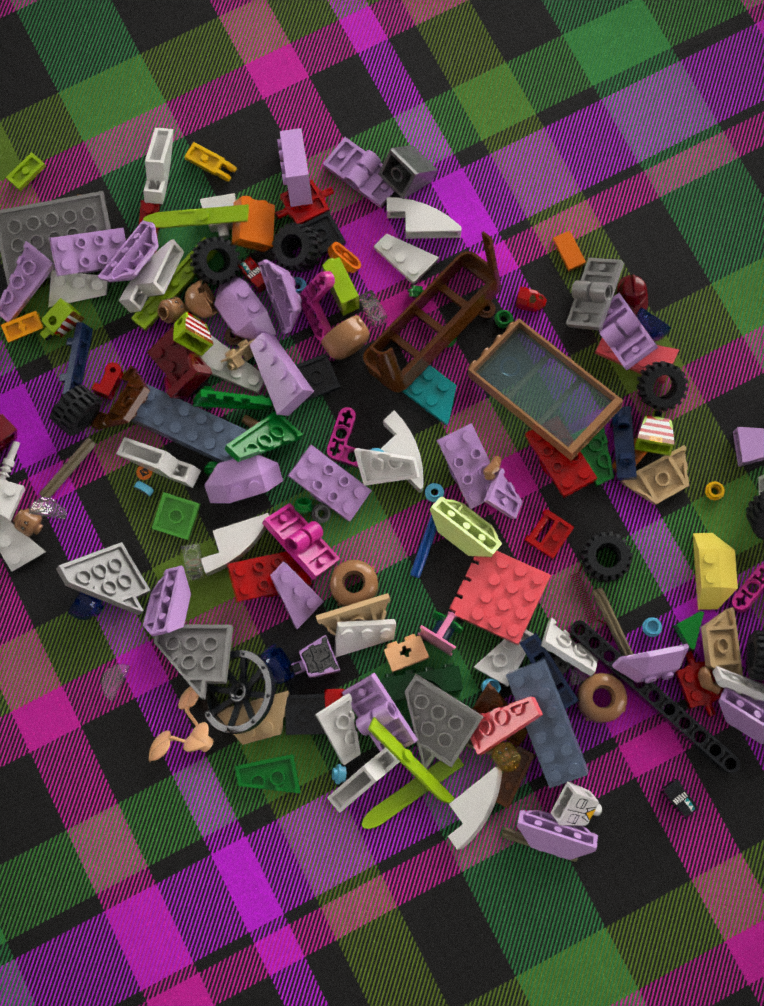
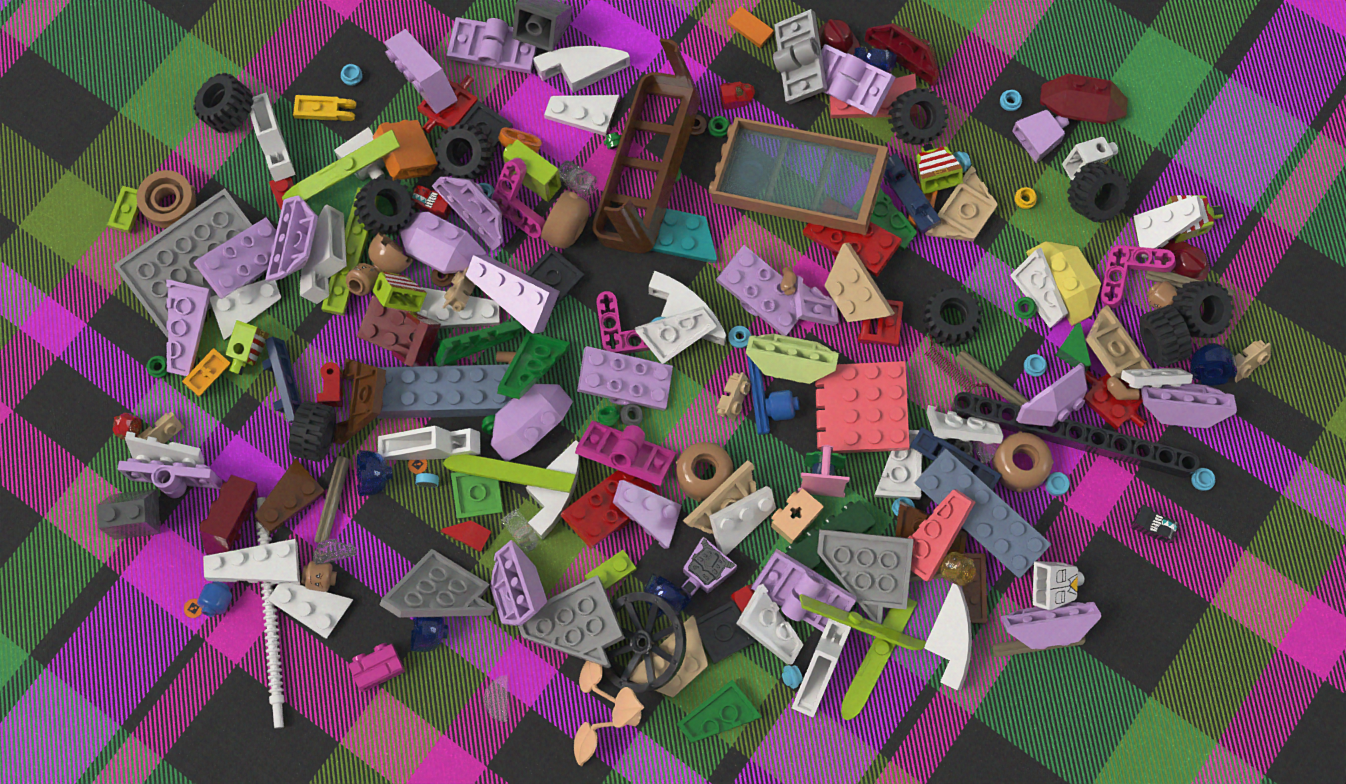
camera: 25 degrees left, 5 degrees down
none -> medium nougat piece [137,170,196,228]
none -> black tyre [193,73,254,133]
none -> reddish brown wing [255,458,325,535]
none -> medium azure plate [341,64,362,85]
none -> dark pink brick [348,643,406,692]
none -> clear blue cylinder [356,450,392,496]
none -> red slope [440,520,492,552]
none -> lime piece [443,454,576,493]
none -> lime plate [585,550,636,591]
none -> tan hinge [716,372,751,422]
none -> blue head [765,390,800,421]
none -> tan wing [824,242,895,322]
none -> dark red wedge [864,23,939,87]
none -> medium azure plate [953,151,971,173]
none -> medium azure plate [1000,90,1022,111]
none -> white wing [1010,248,1068,328]
none -> green plate [1014,297,1037,319]
none -> medium azure tile [1045,472,1070,496]
none -> medium azure plate [1191,468,1215,491]

